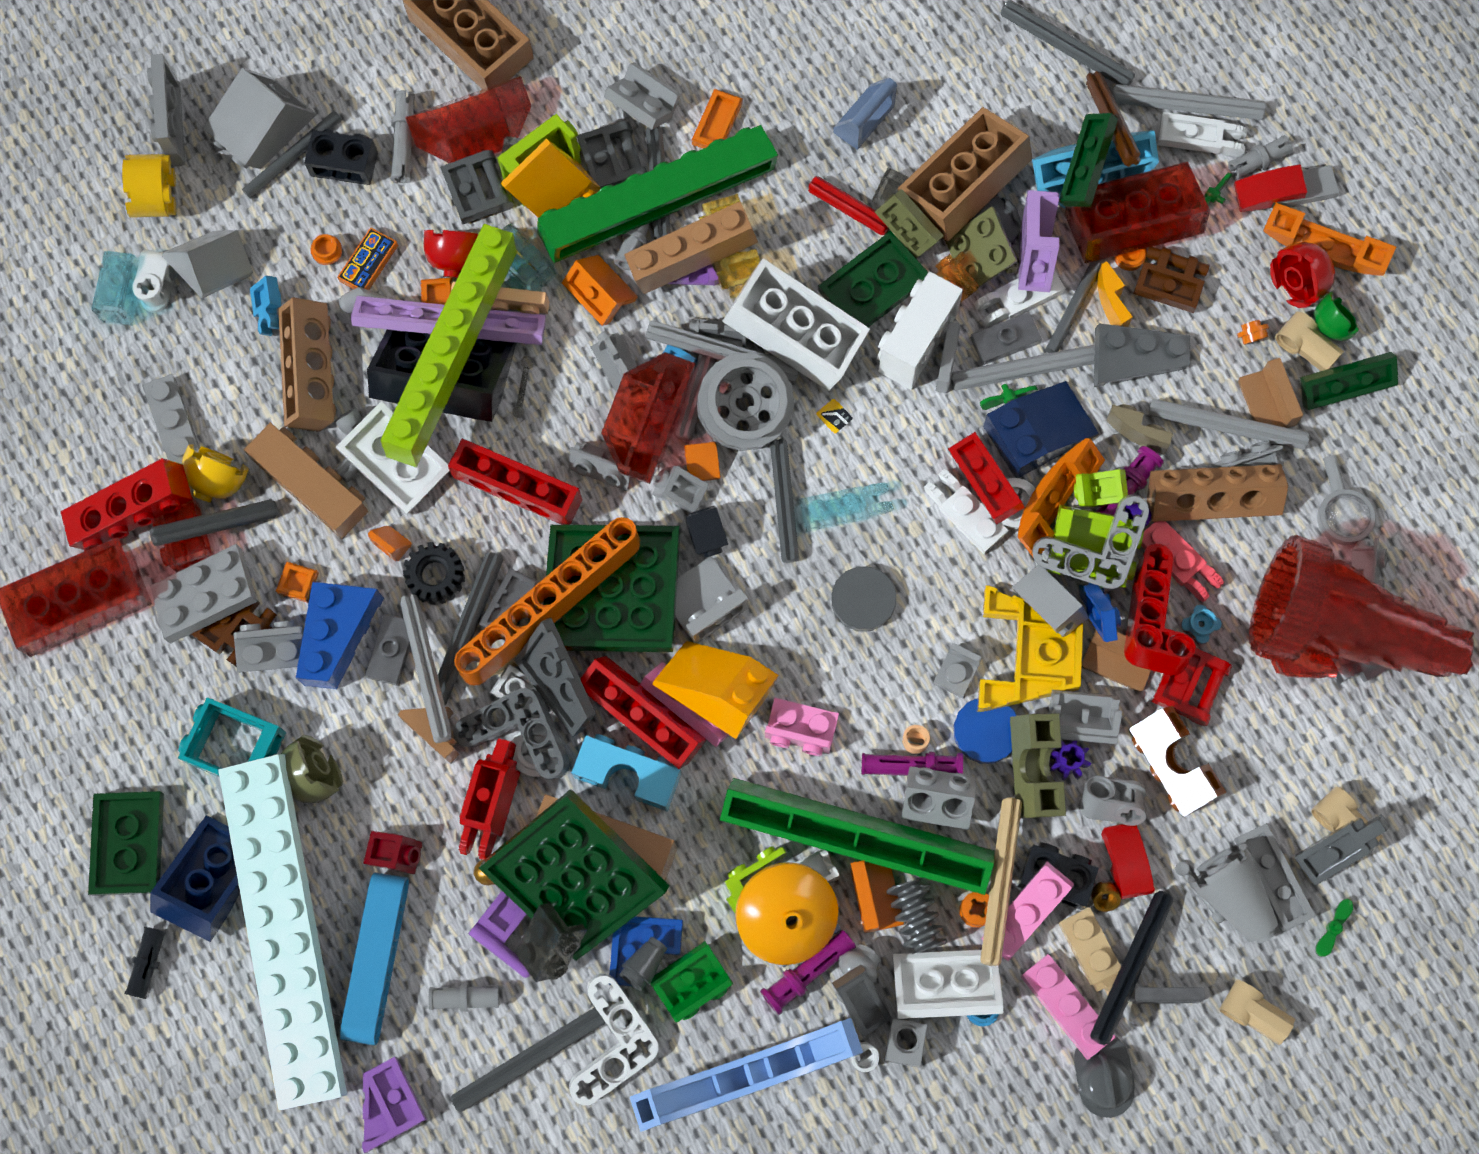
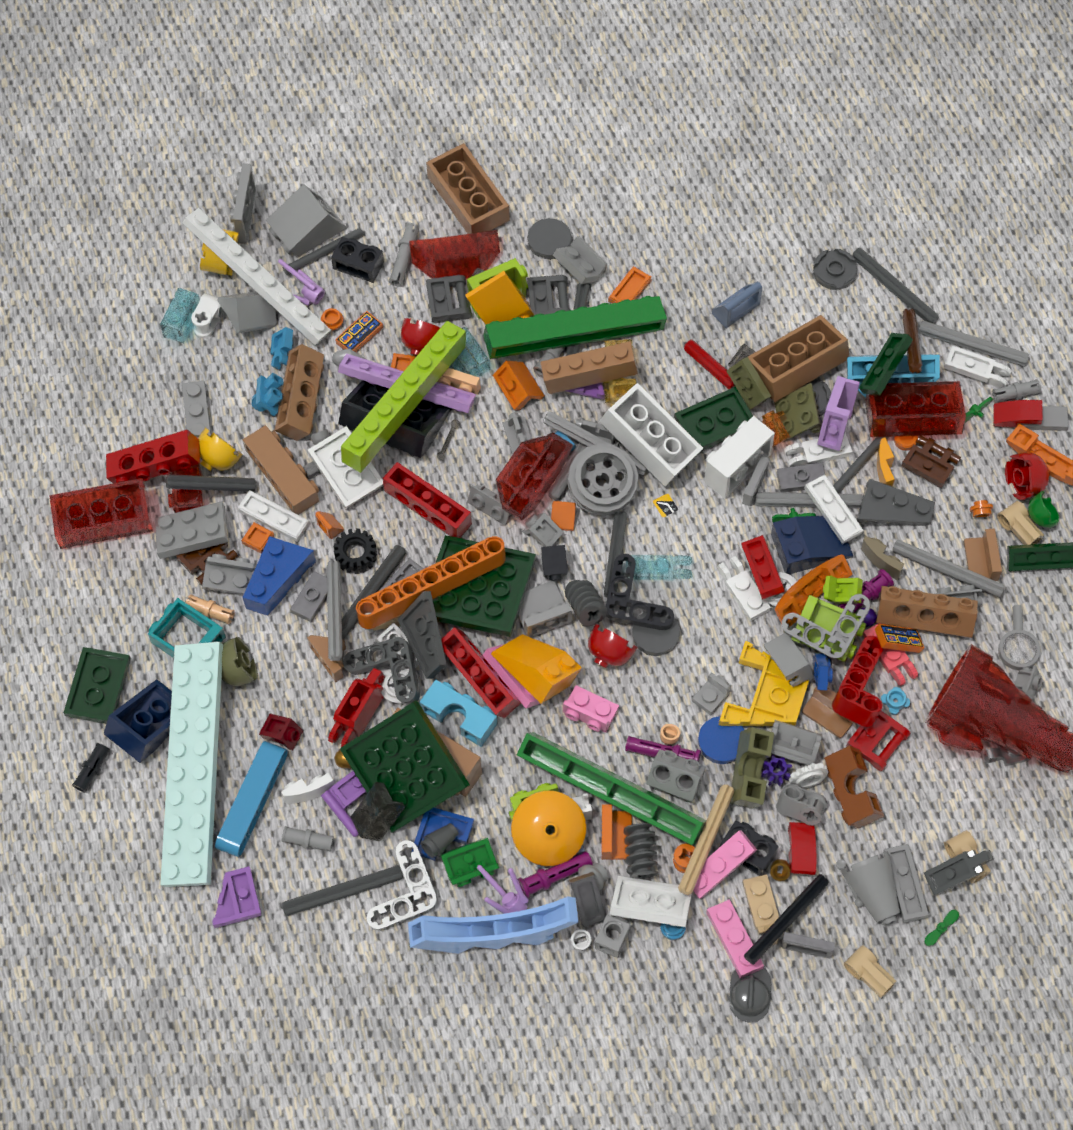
camera: 10 degrees right, 10 degrees down
none -> white plate [182,208,331,346]
none -> light nougat pin [186,594,235,625]
none -> white tile [237,490,310,542]
none -> dark azure hips [251,373,283,416]
none -> lavender plant [278,259,325,306]
none -> white slope [281,773,334,804]
none -> lavender plant [477,865,529,914]
none -> dark grey tile [527,218,572,260]
none -> dark grey piece [564,580,607,627]
none -> red cylinder [588,624,637,668]
none -> black beam [606,554,674,630]
none -> white gear [789,763,828,788]
none -> white tile [804,475,864,544]
none -> dark grey tile [813,249,858,290]
none -> tile [875,624,924,653]

